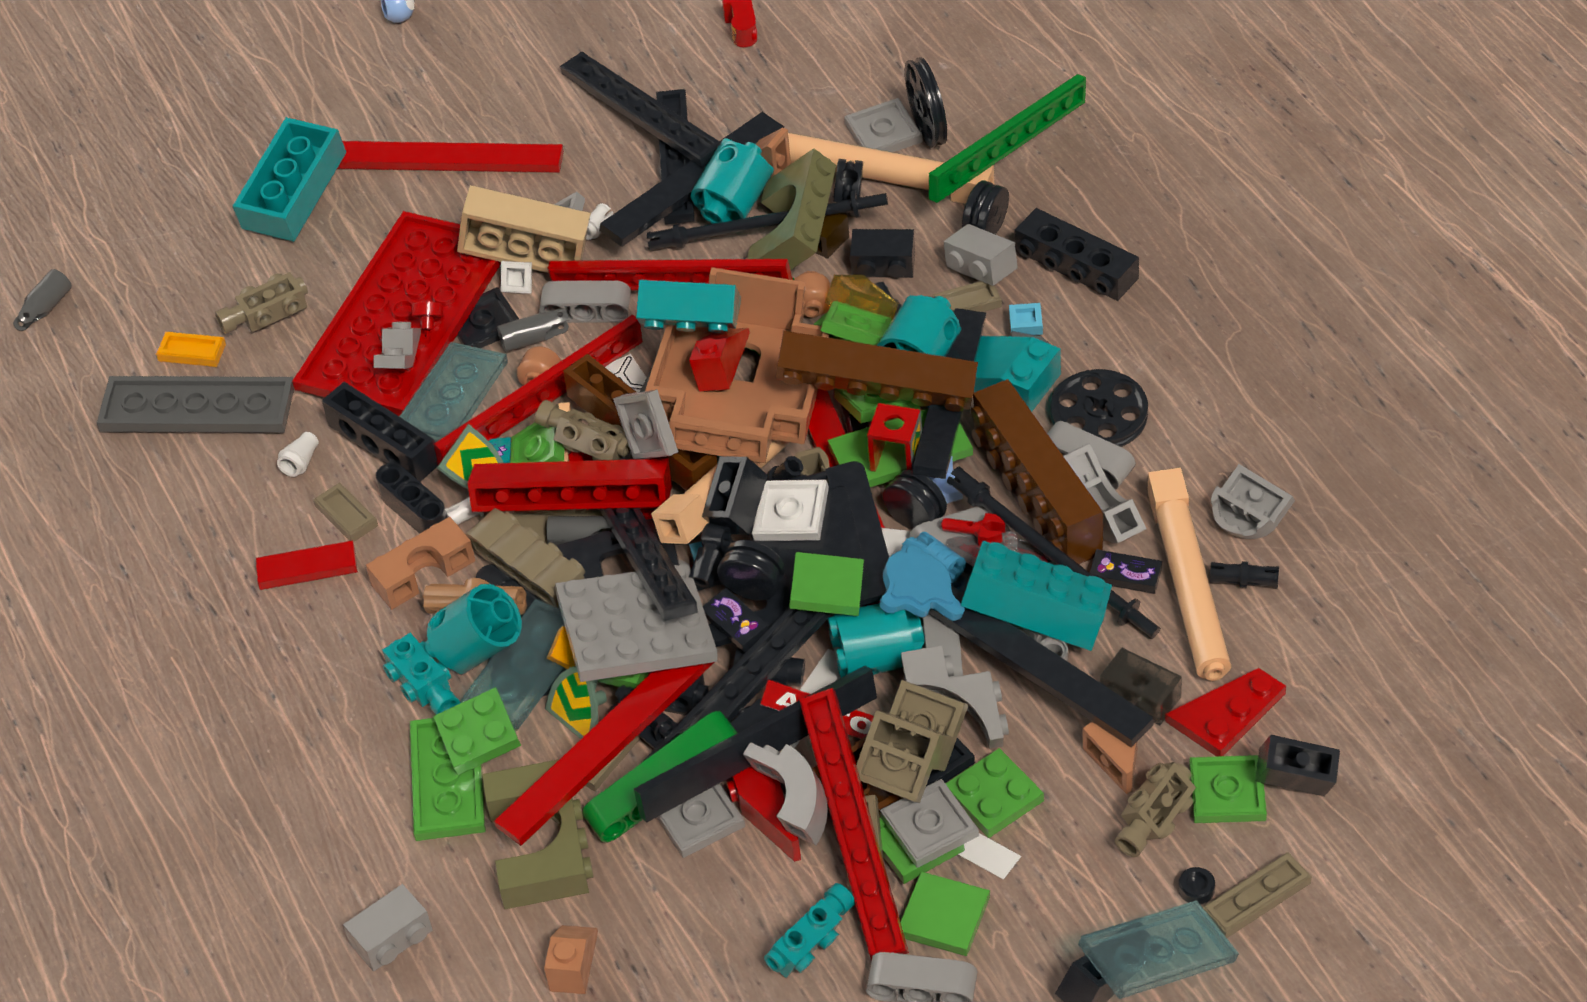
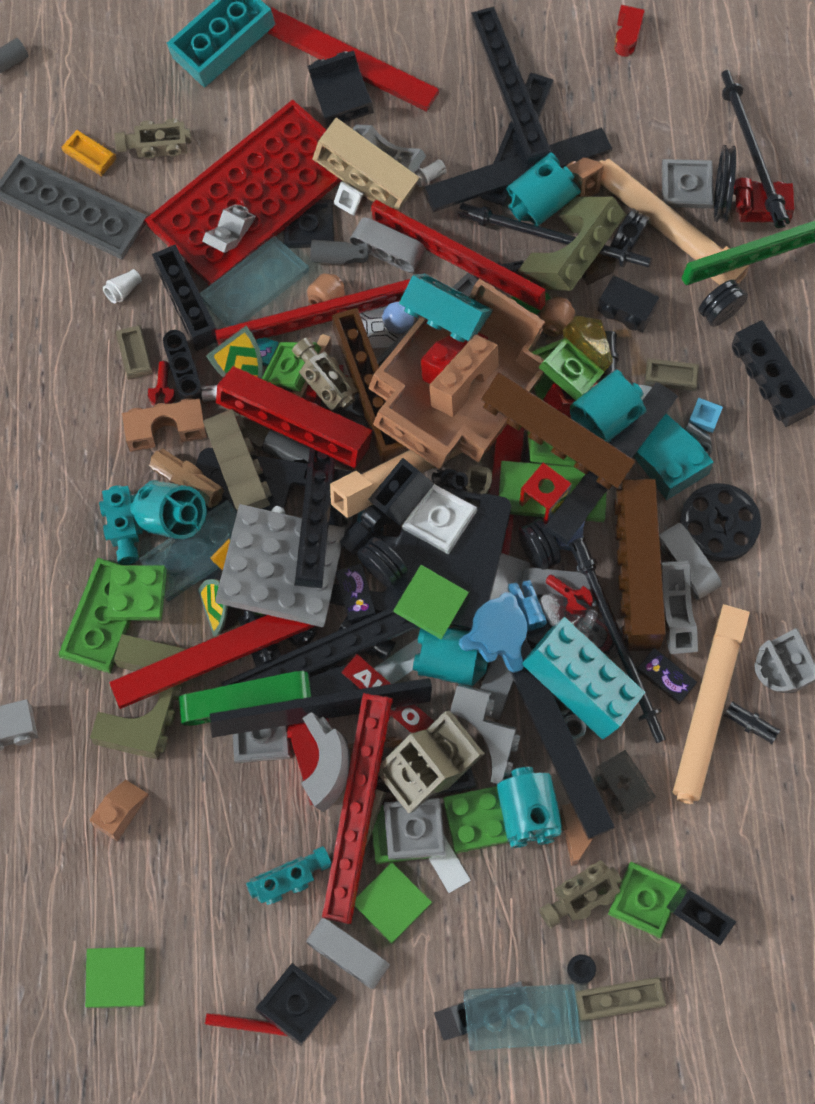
camera: 20 degrees right, 20 degrees up
red tile [256,540,358,590] -> none
red tile [412,302,443,330] -> none
light grey tile [614,389,678,459] -> none
light grey brick [943,224,1018,286] -> none
red wing [1165,668,1286,757] -> none
none -> red bar [148,360,175,406]
none -> black panel [307,50,374,128]
none -> light blue piece [382,302,414,334]
none -> nougat arch [429,335,499,417]
none -> teal cylinder [497,767,563,848]
none -> black bar [721,70,790,229]
none -> red hinge [733,178,795,223]

